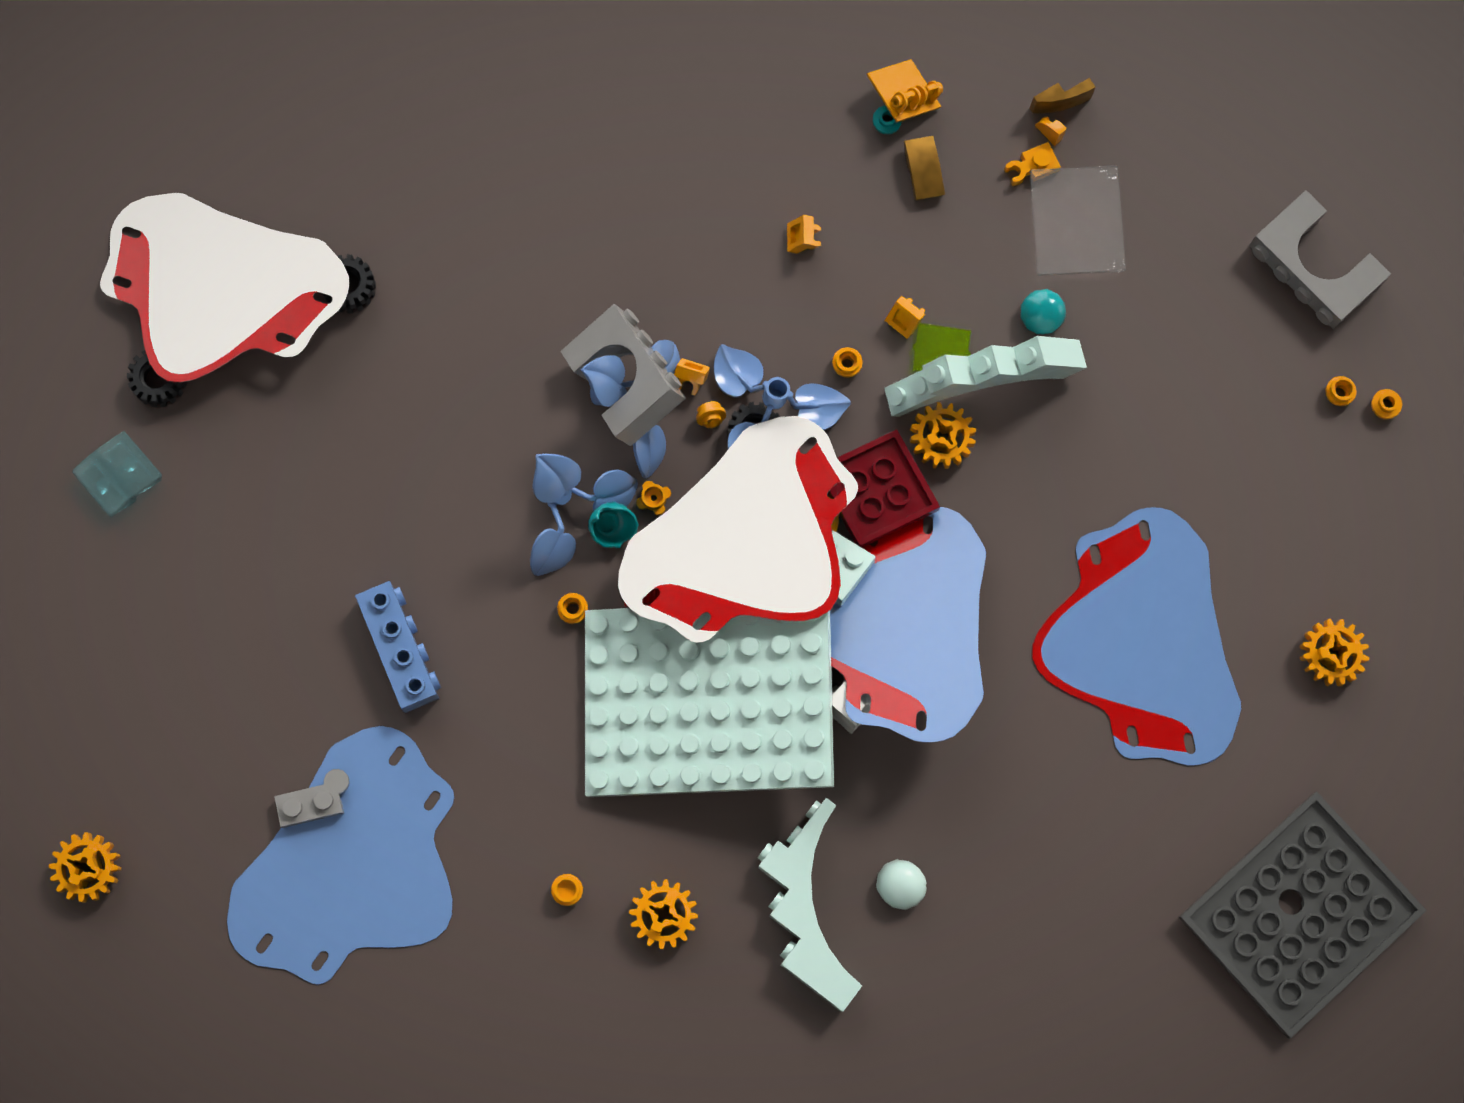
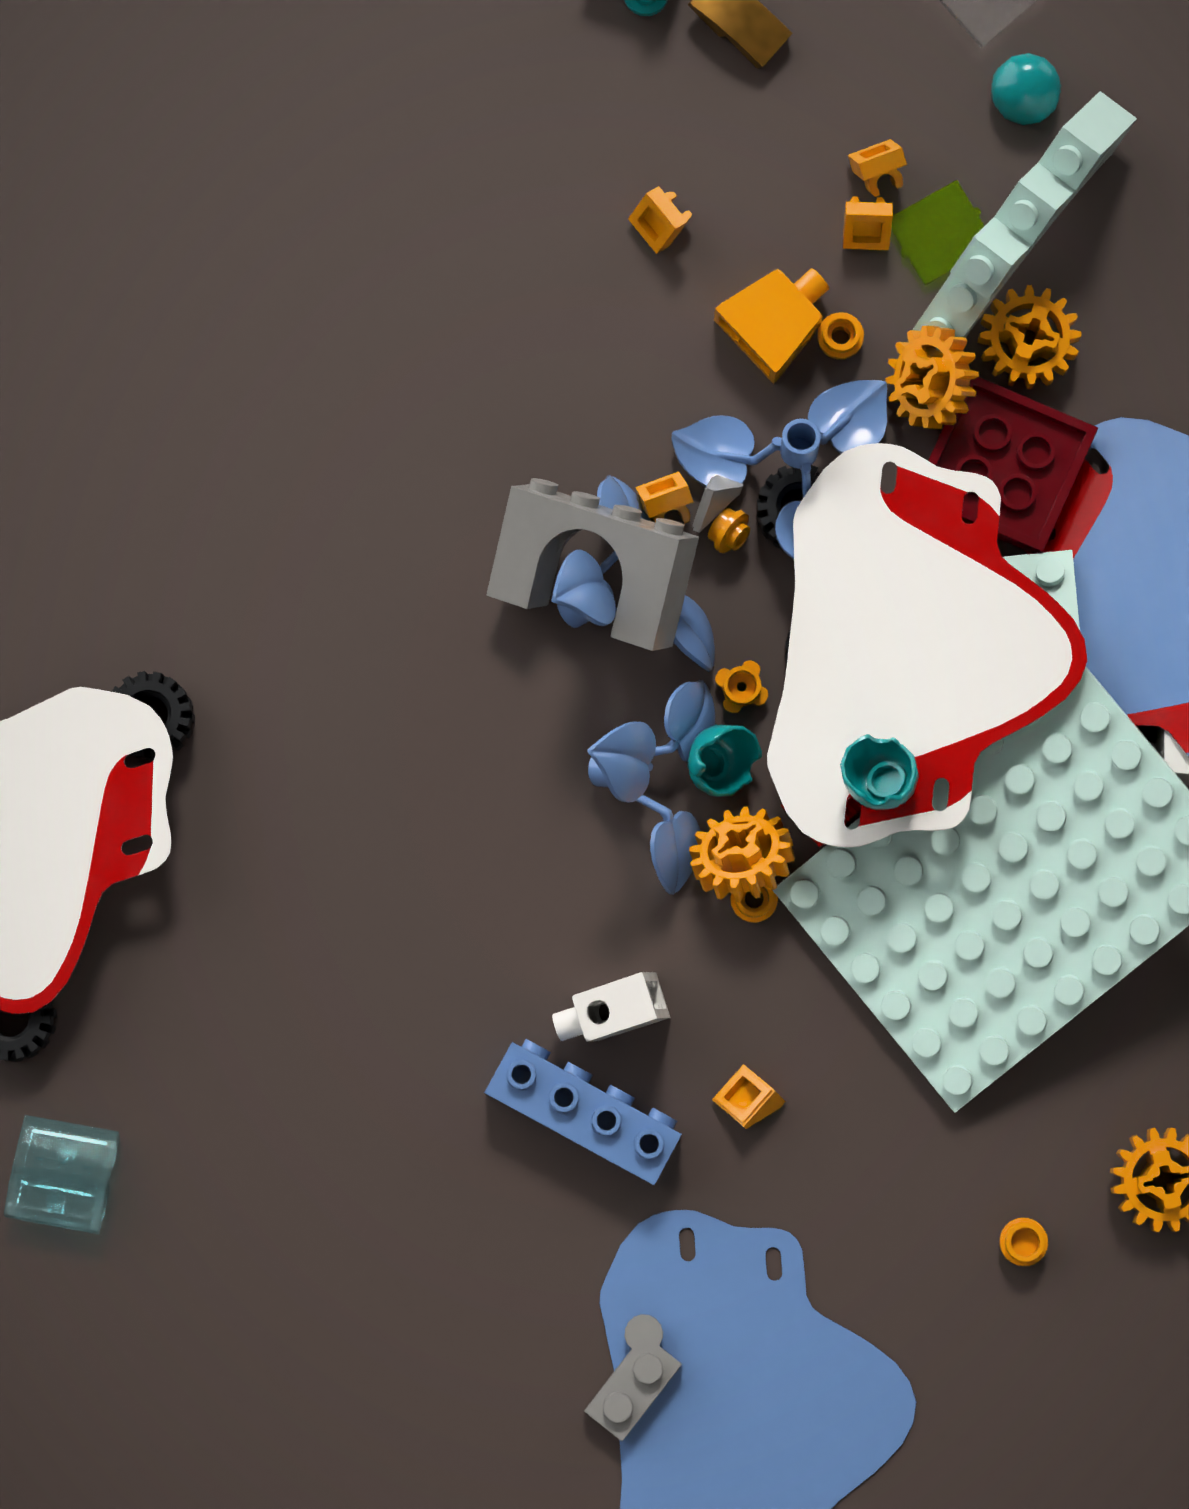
camera: 30 degrees left, 5 degrees up
none -> white torso [552,972,671,1042]
none -> light orange gear [689,807,795,902]
none -> light grey slope [692,474,744,533]
none -> light orange slope [712,1064,786,1129]
none -> light orange torso [714,268,830,384]
none -> teal hair [840,734,919,810]
none -> light orange tile [848,139,907,197]
none -> light orange gear [885,326,979,429]

